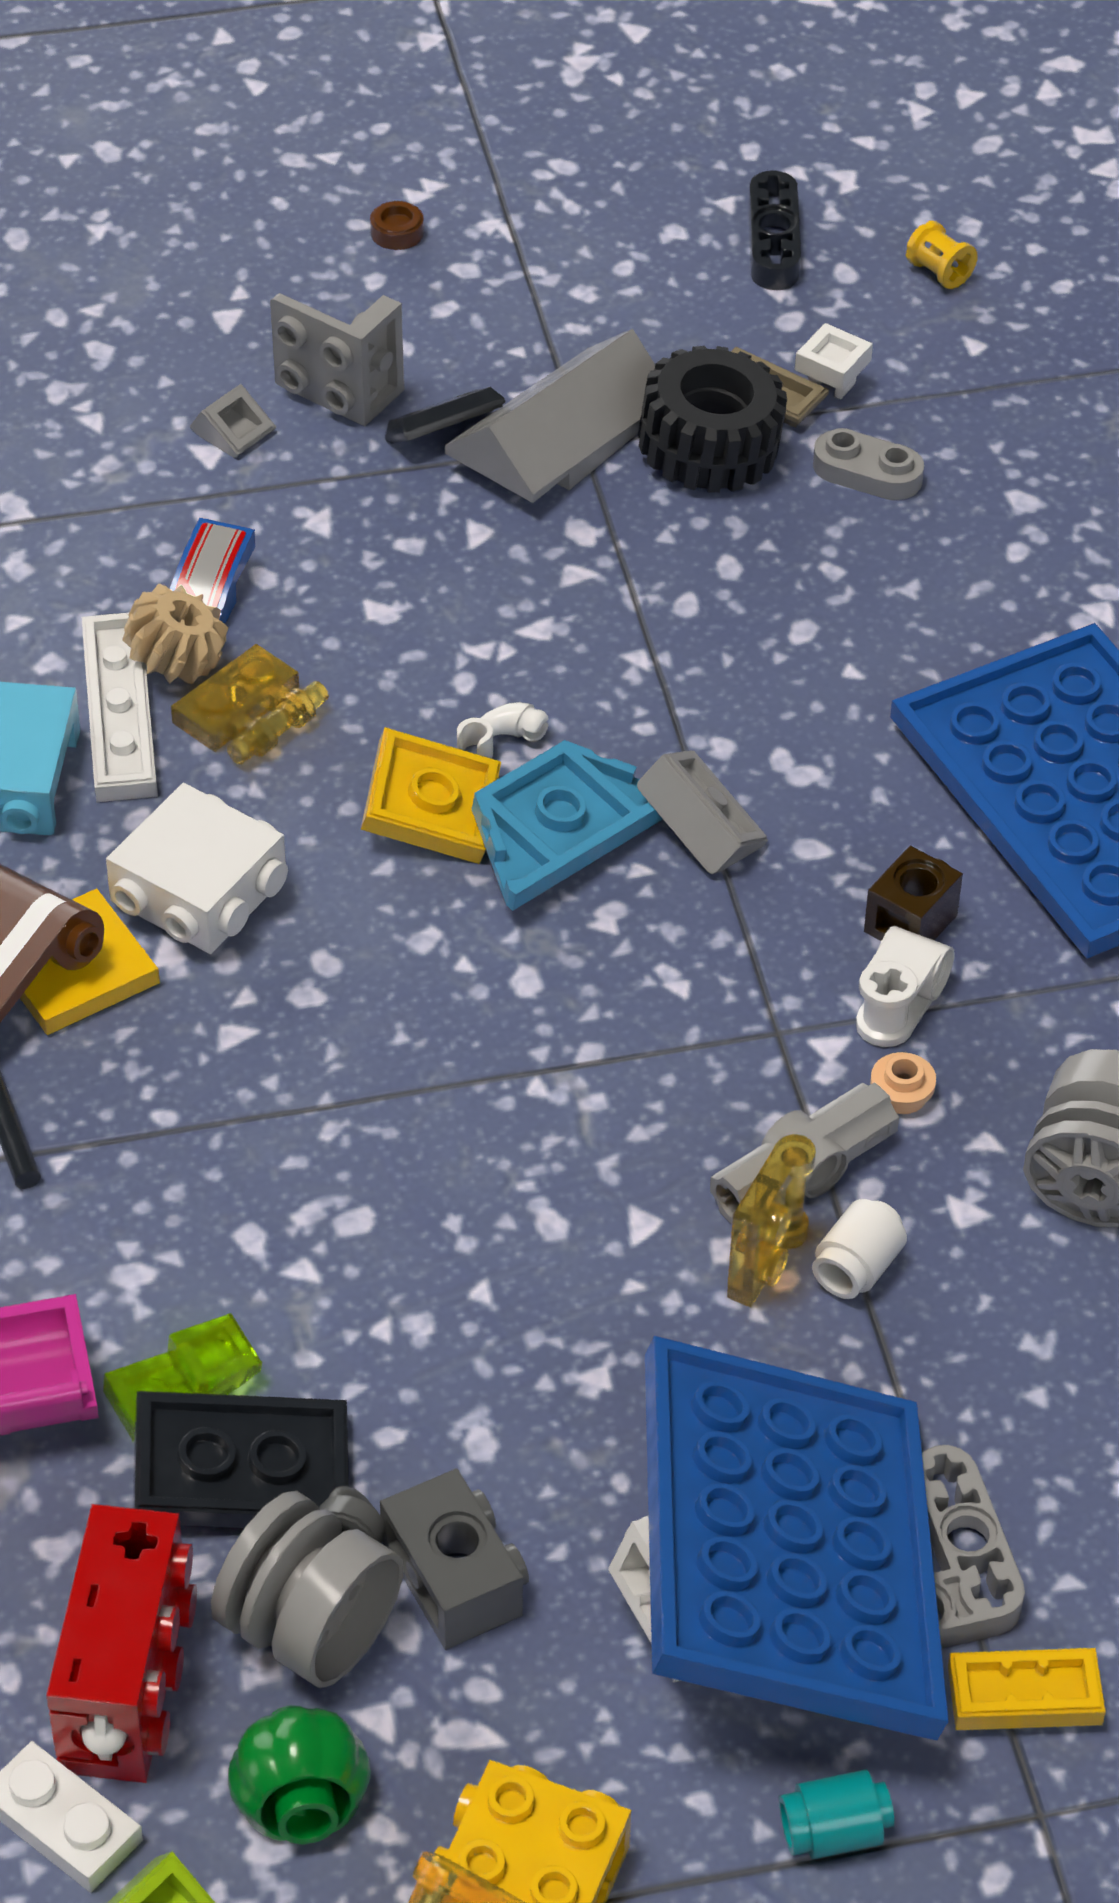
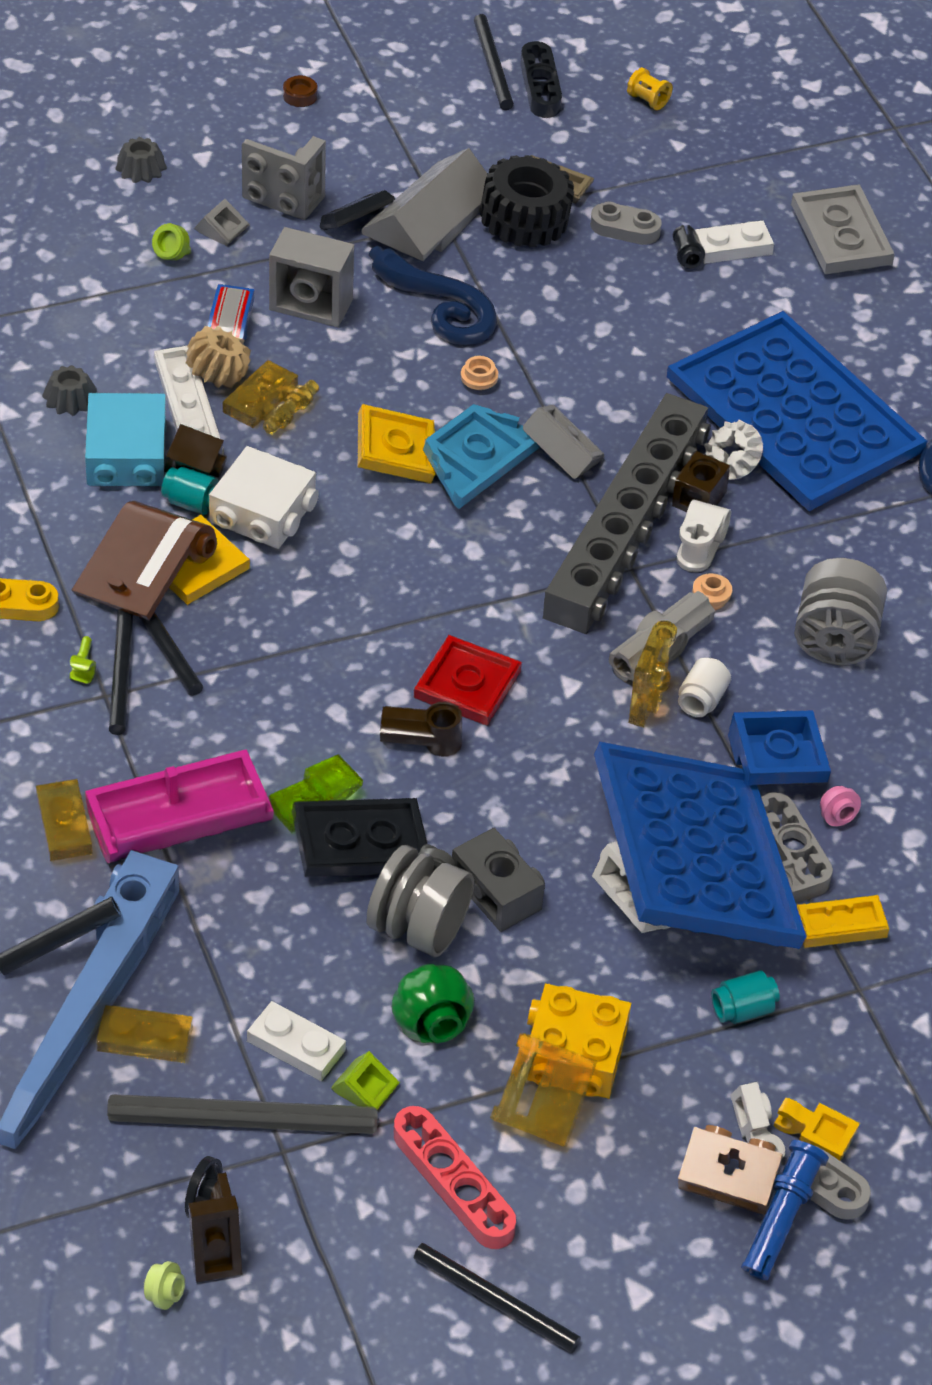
camera: 10 degrees left, 0 degrees up
red piece [46,1504,197,1783] -> none
white arm [457,702,549,759] -> none
white tile [795,323,873,399] -> none
none -> dark grey piece [115,137,167,183]
none -> lime tile [152,223,191,261]
none -> teal brick [161,467,219,515]
none -> dark brown brick [164,424,227,478]
none -> light grey brick [269,227,354,328]
none -> dark blue plant [369,246,497,346]
none -> dark brown piece [380,702,462,757]
none -> red tile [414,635,522,726]
none -> light nougat plate [461,356,498,390]
none -> black bar [474,14,514,110]
none -> dark grey brick [543,393,711,634]
none -> black pin [672,225,705,269]
none -> white plate [695,221,774,264]
none -> white gear [704,420,763,480]
none -> blue plate [728,710,831,785]
none -> bright pink plate [820,786,861,827]

